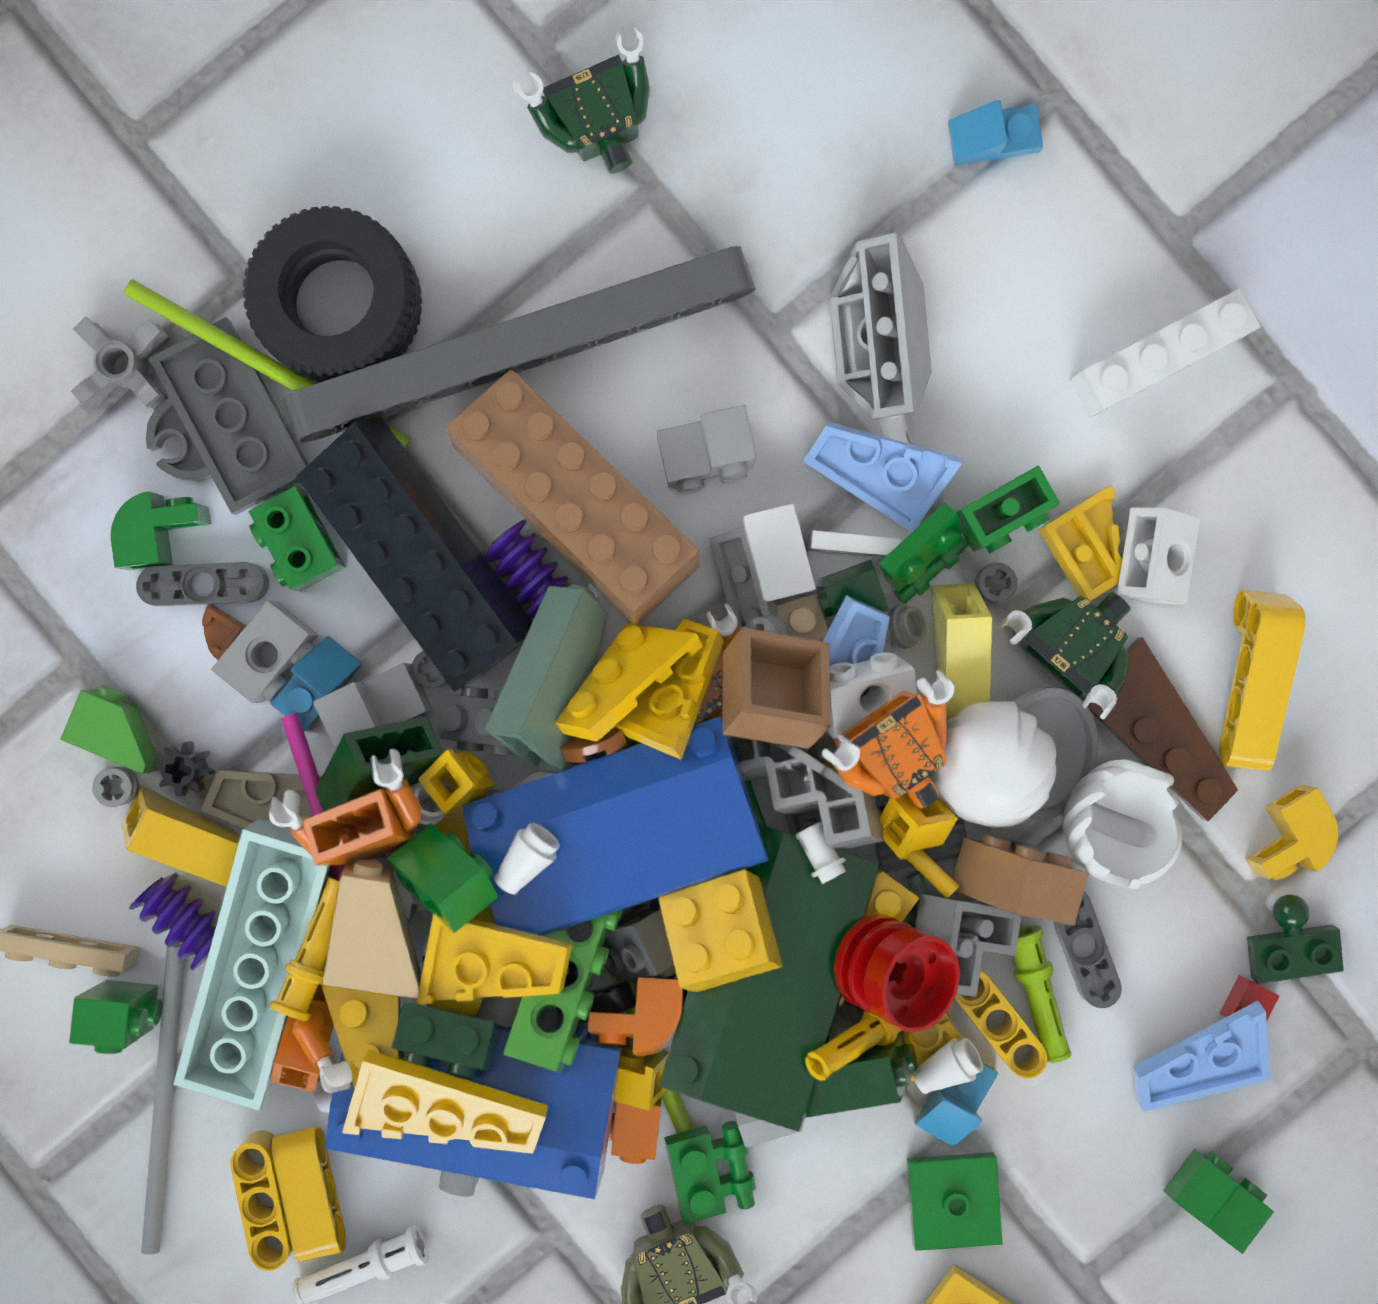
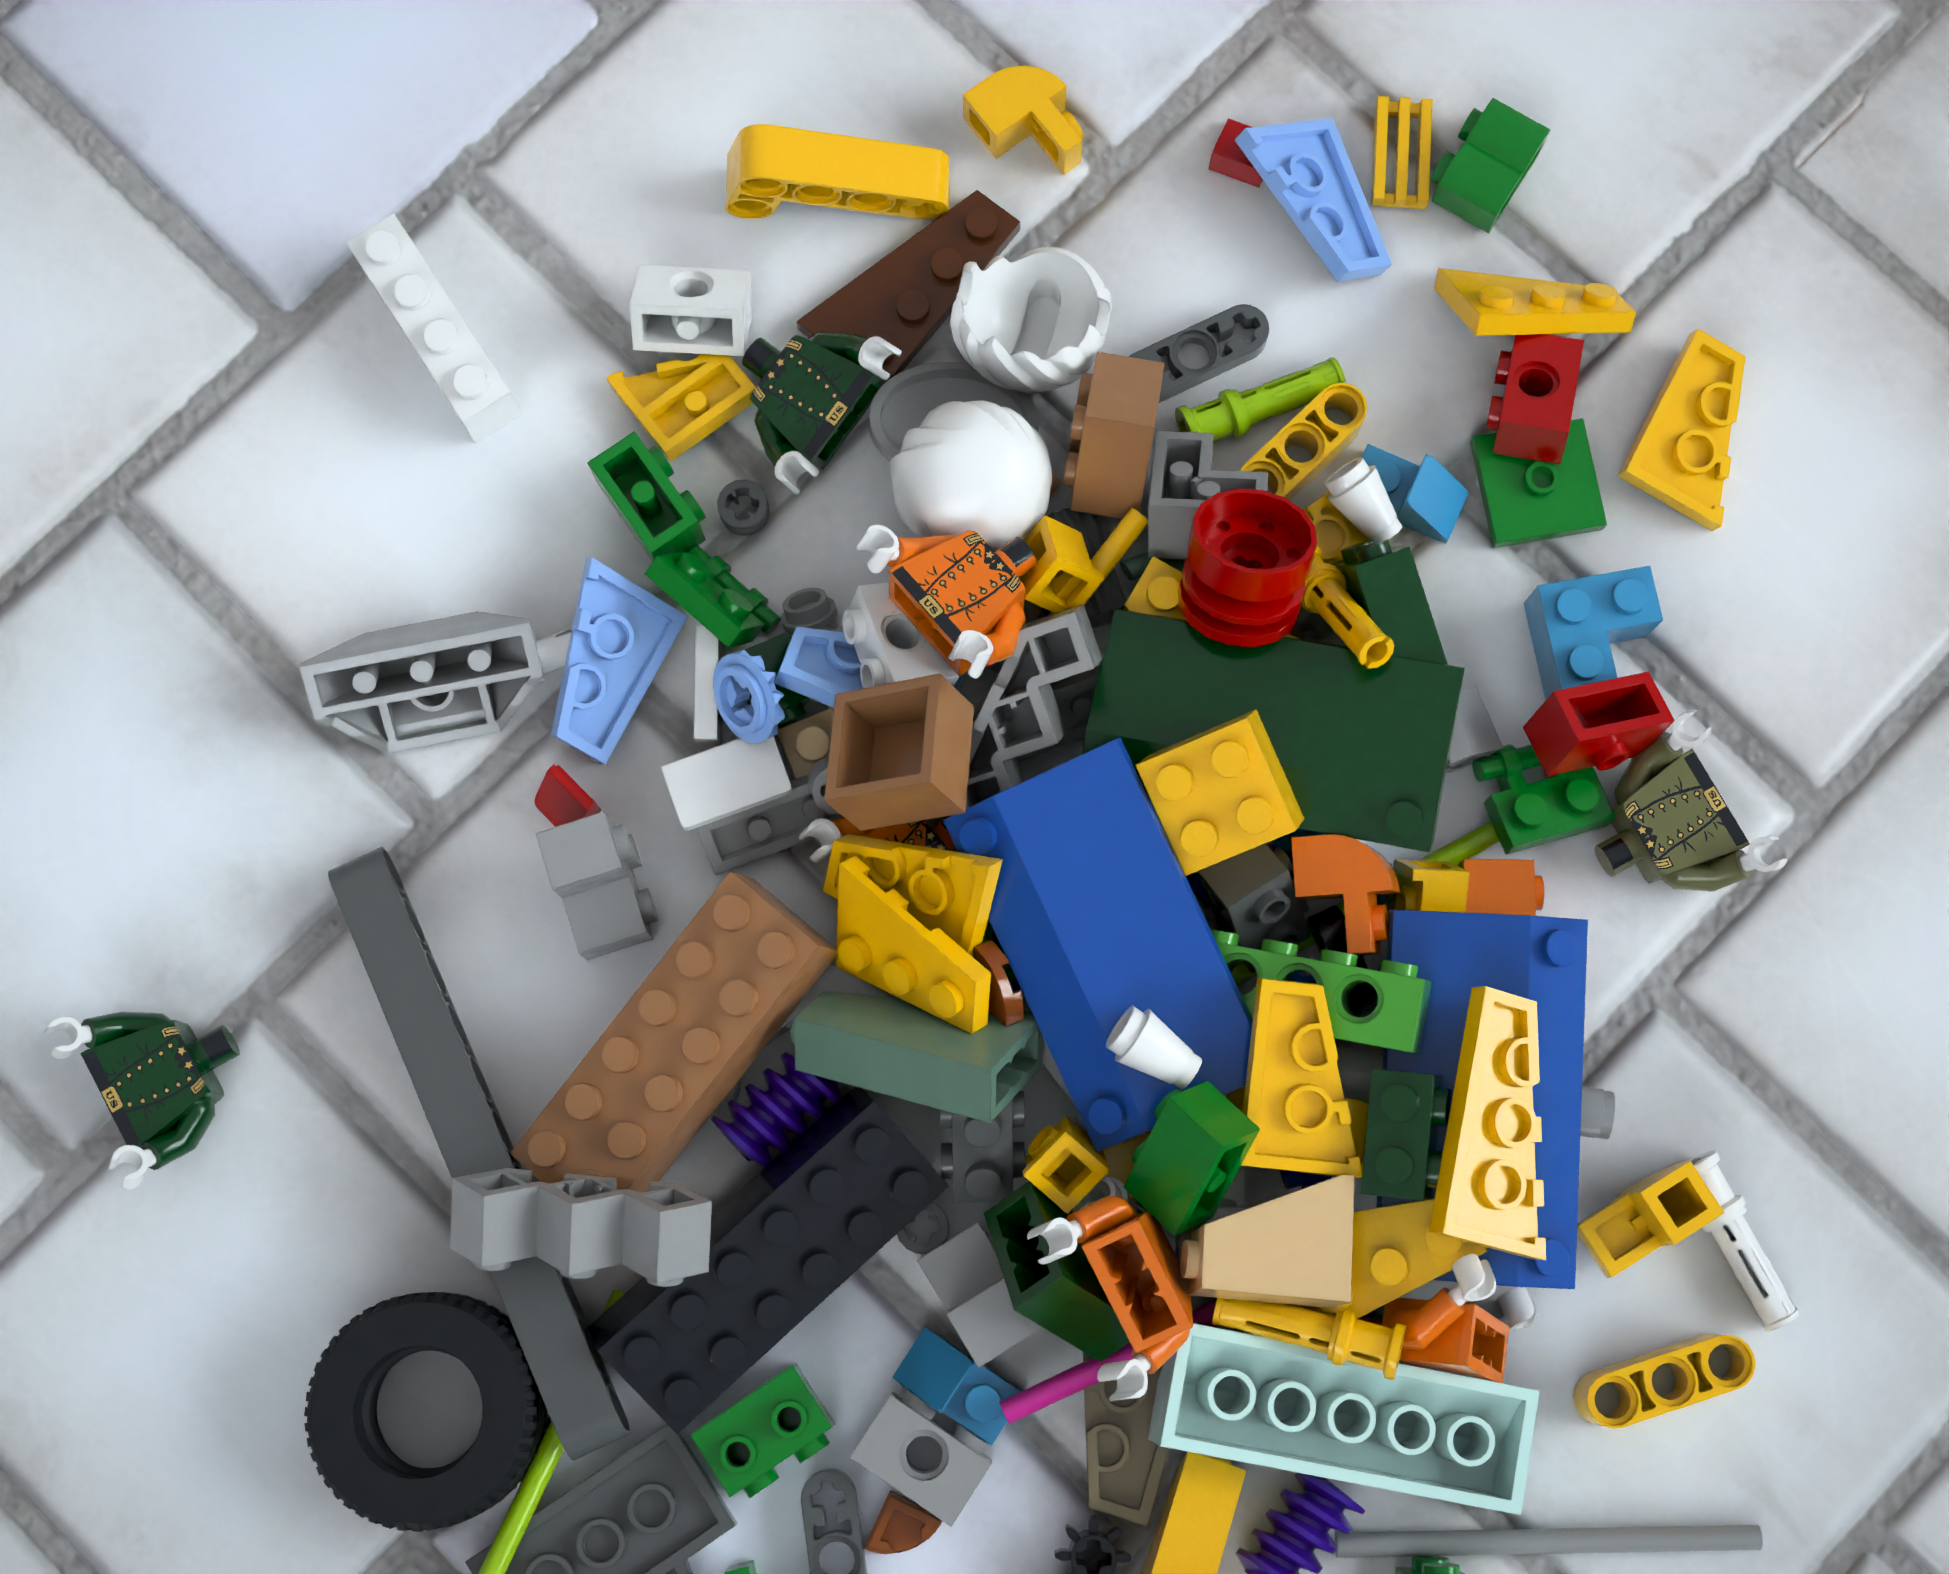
camera: 100 degrees left, 10 degrees down
yellow beam [271,1126,346,1262] -> none
white pin [795,822,846,884] -> none
light yellow slope [931,583,992,717] -> none
dark azure slope [948,100,1043,166] -> none
dark green plate [1247,894,1344,984] -> none
none -> light grey brick [450,1168,712,1287]
none -> red slope [534,764,601,827]
none -> light blue gear [713,649,785,743]
none -> yellow tile [1371,96,1433,209]
none -> yellow wing [1434,268,1636,336]
none -> red brick [1486,334,1584,464]
none -> dark azure brick [1523,566,1663,700]
none -> red brick [1523,671,1675,777]
none -> yellow brick [1577,1161,1725,1278]

